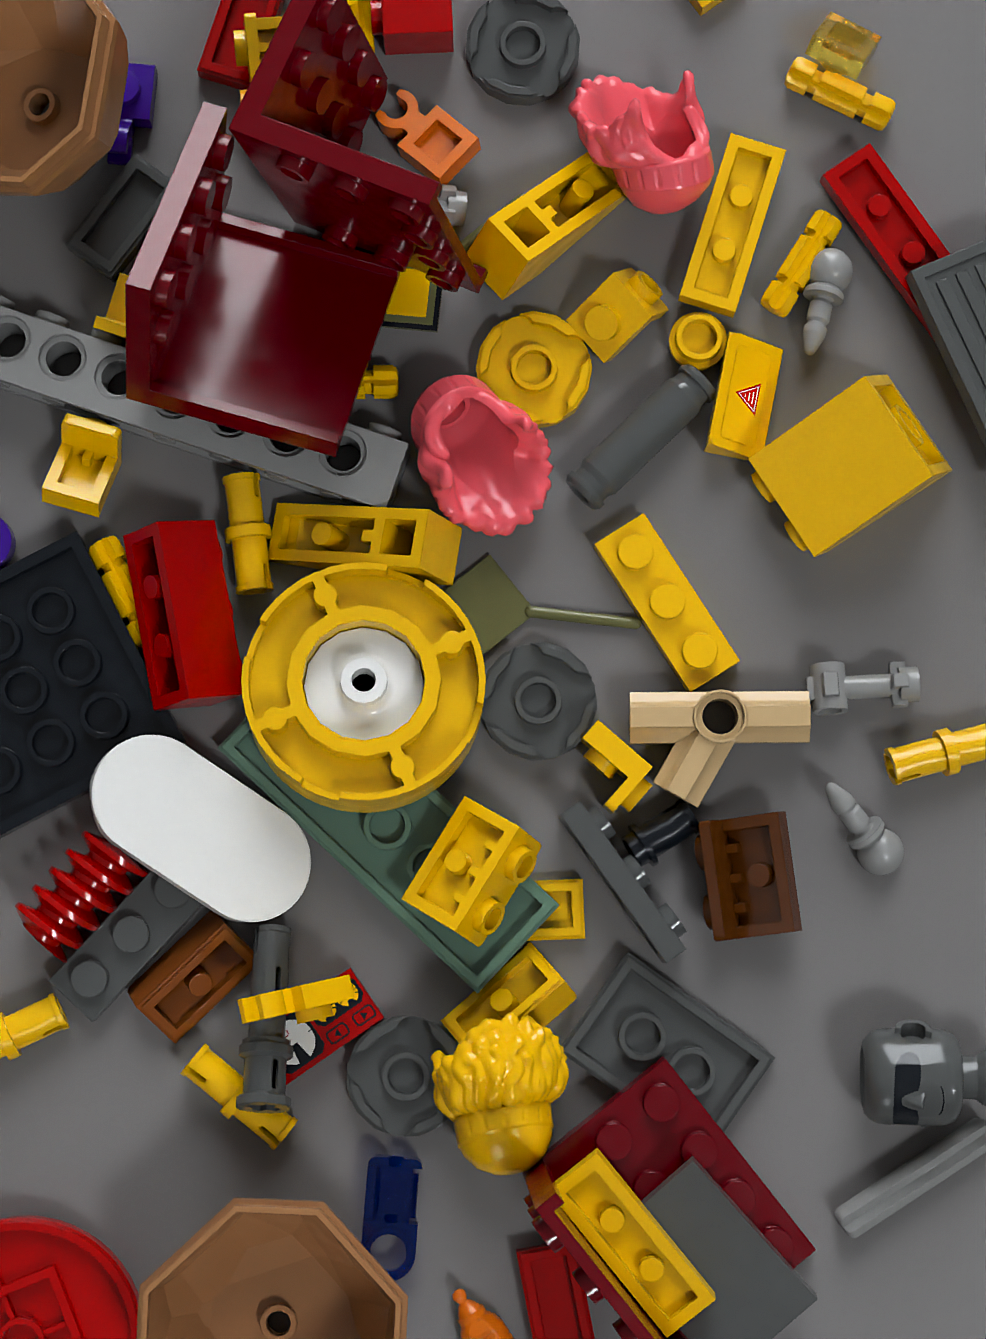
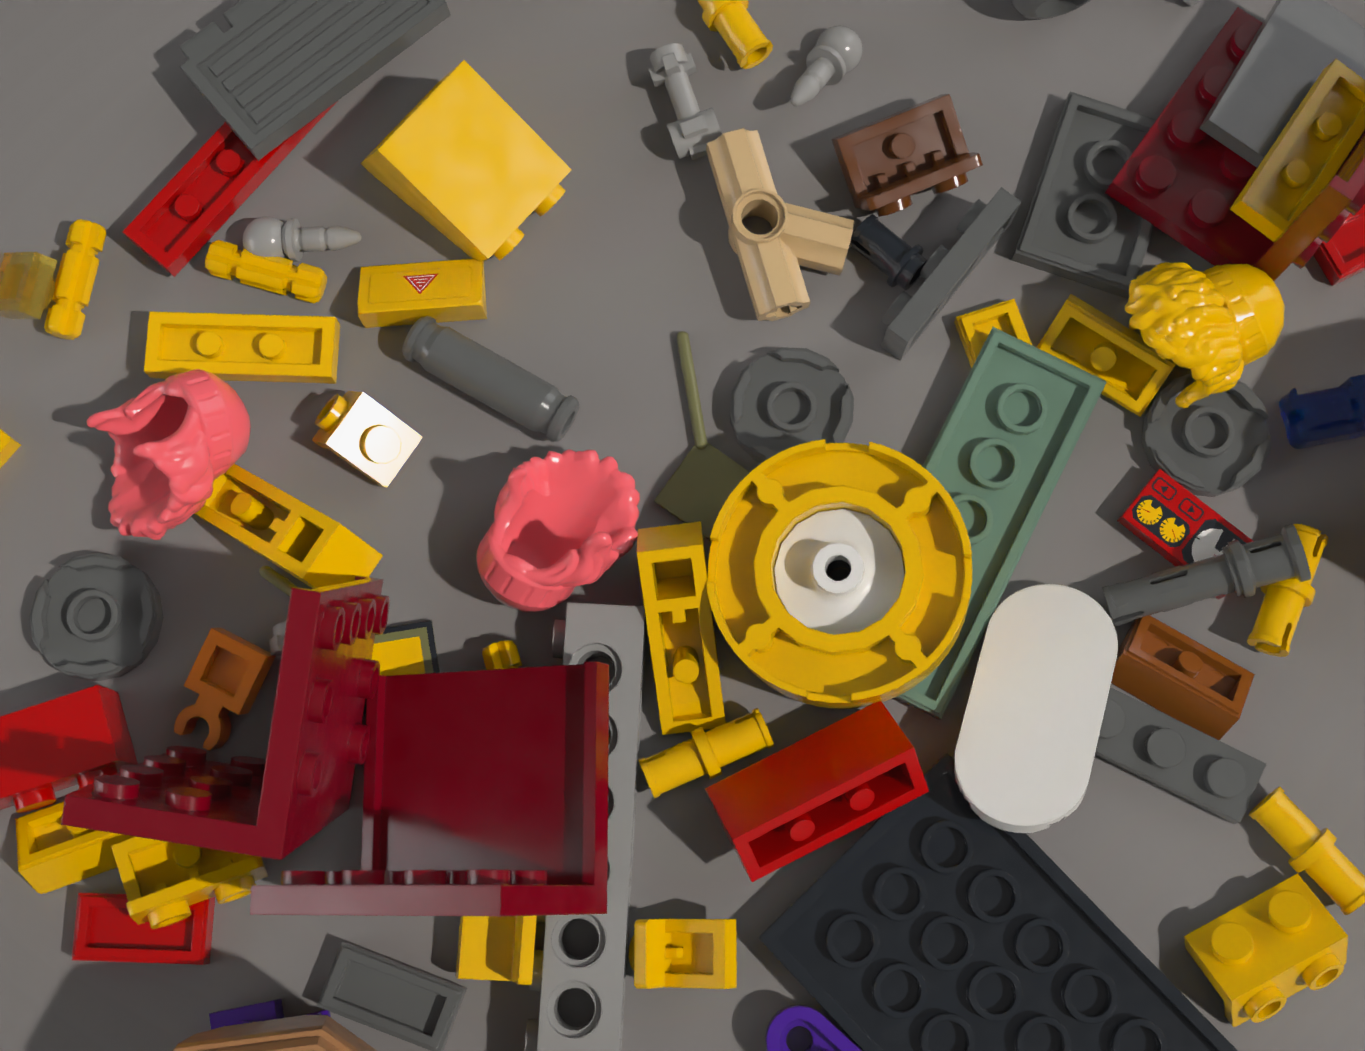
camera: 100 degrees left, 5 degrees down
red piece [15,830,149,963] -> none
yellow axle [89,535,142,648] -> none
yellow plate [237,975,354,1024] -> none
yellow bracket [401,796,541,947] -> none
yellow tile [476,311,592,429] -> none
yellow bracket [581,720,653,814] -> none
yellow plate [593,513,740,692] -> none
yellow plate [669,312,727,371] -> none

